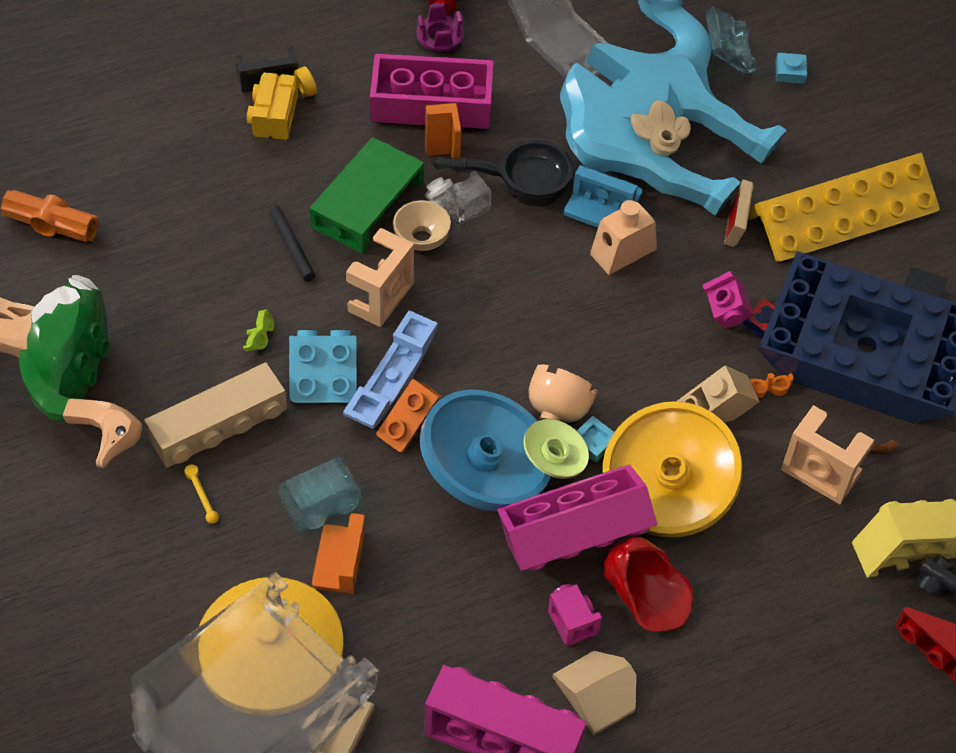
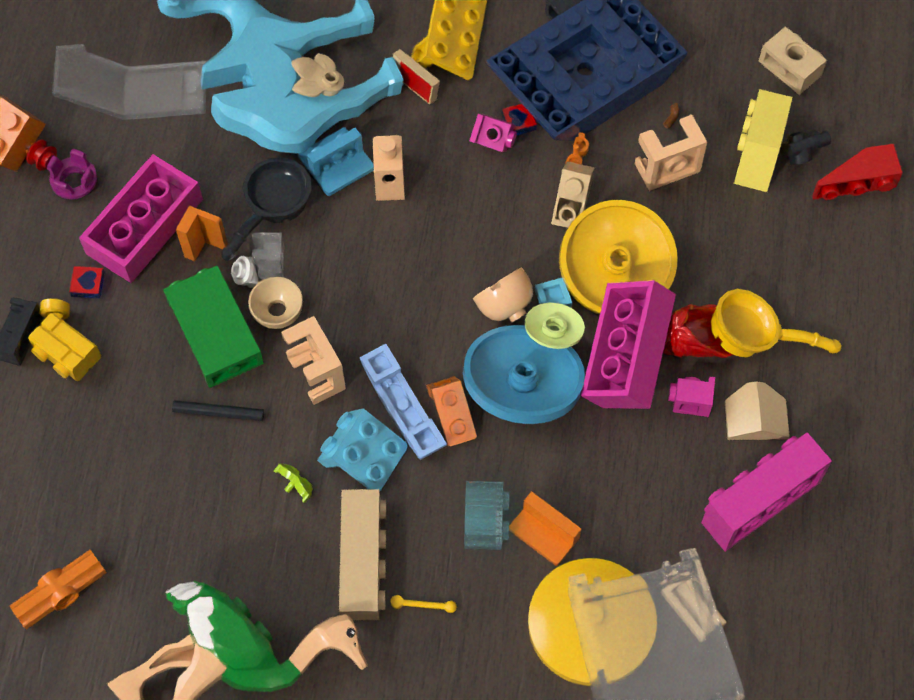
camera: 55 degrees left, 10 degrees up
none -> tile [69,266,105,298]
none -> yellow piece [711,289,841,358]

